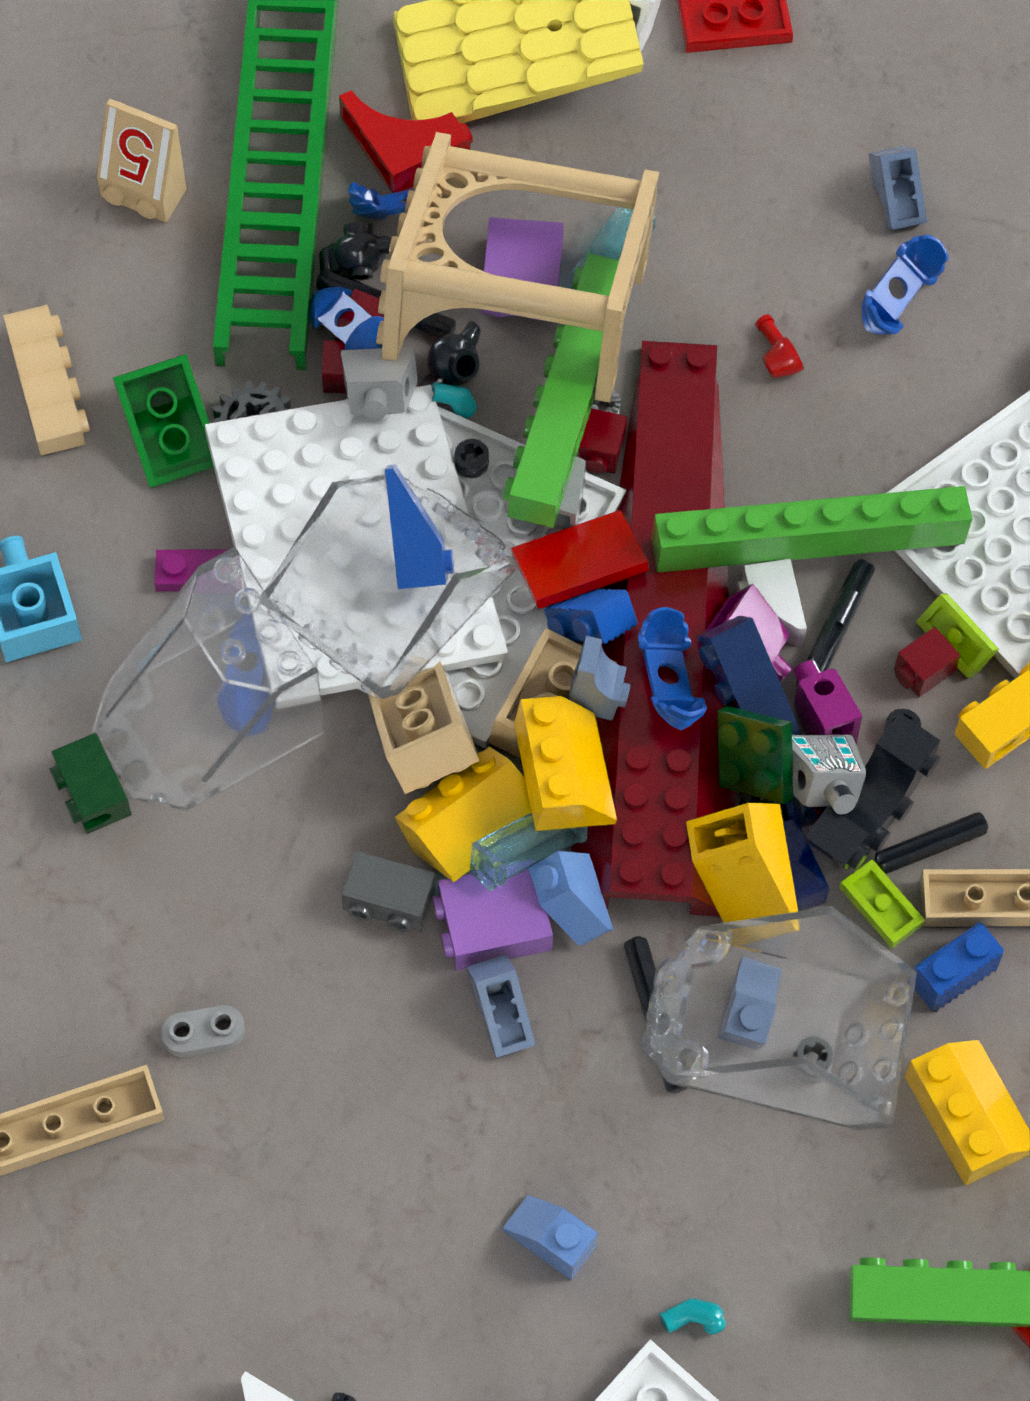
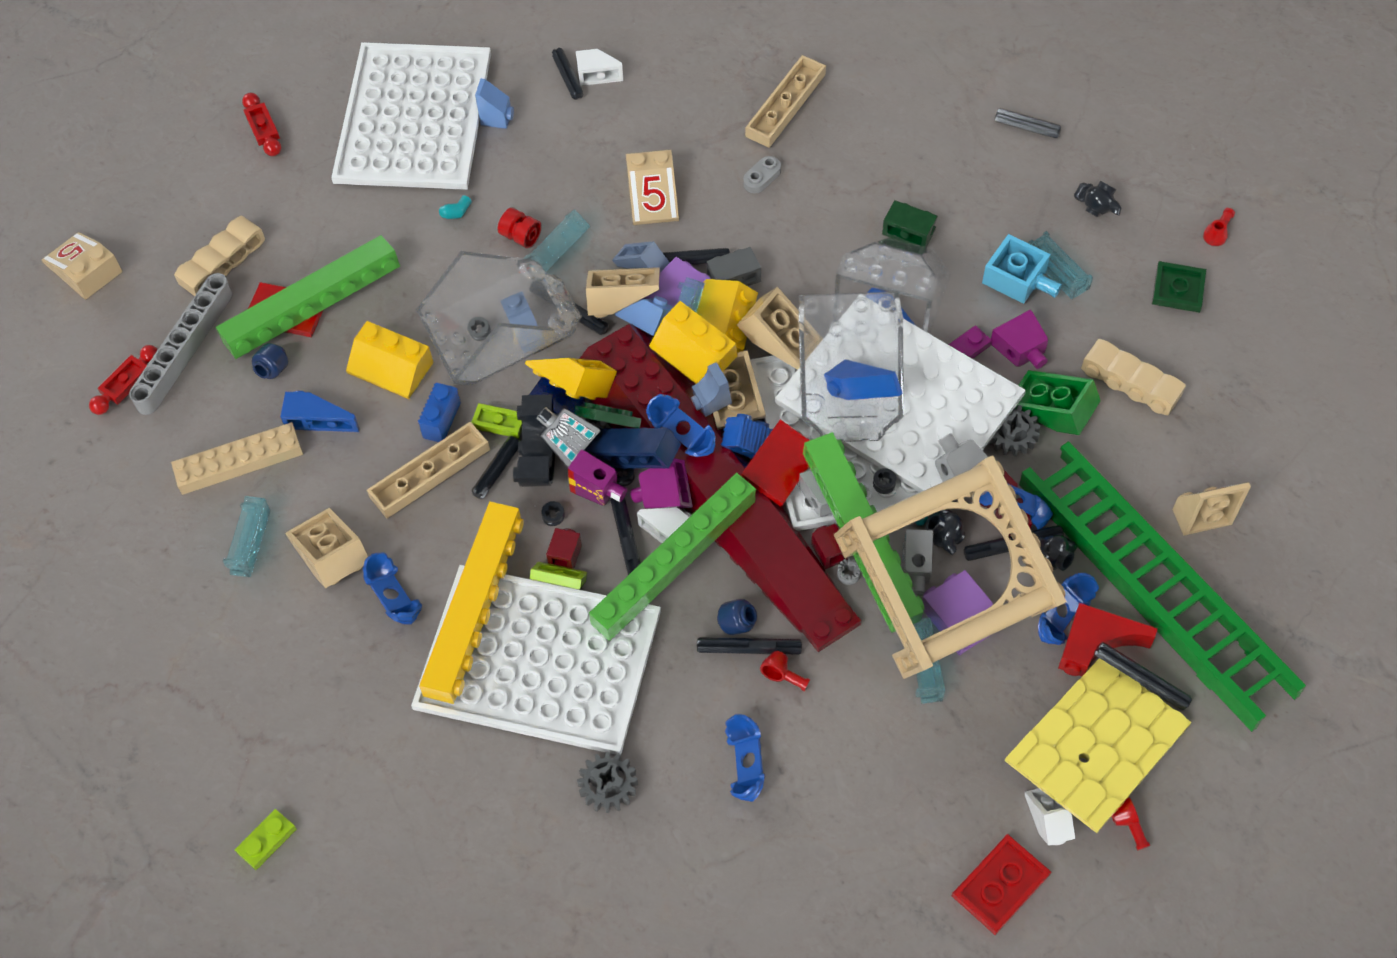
camera: 145 degrees right, 5 degrees down
medium blue slope [502,1195,598,1280] -> none
sand blue arch [868,146,927,230] -> none
none -> red wheel [498,207,542,248]
none -> clear light blue container [523,209,590,276]
none -> tan slope [586,267,660,318]
none -> tan slope [626,150,679,225]
none -> black axle [663,248,730,264]
none -> black axle [697,637,802,655]
none -> dark blue head [717,599,757,635]
none -> light grey torso [902,529,933,595]
none -> magenta torso [991,310,1048,369]
none -> black axle [1094,642,1192,710]

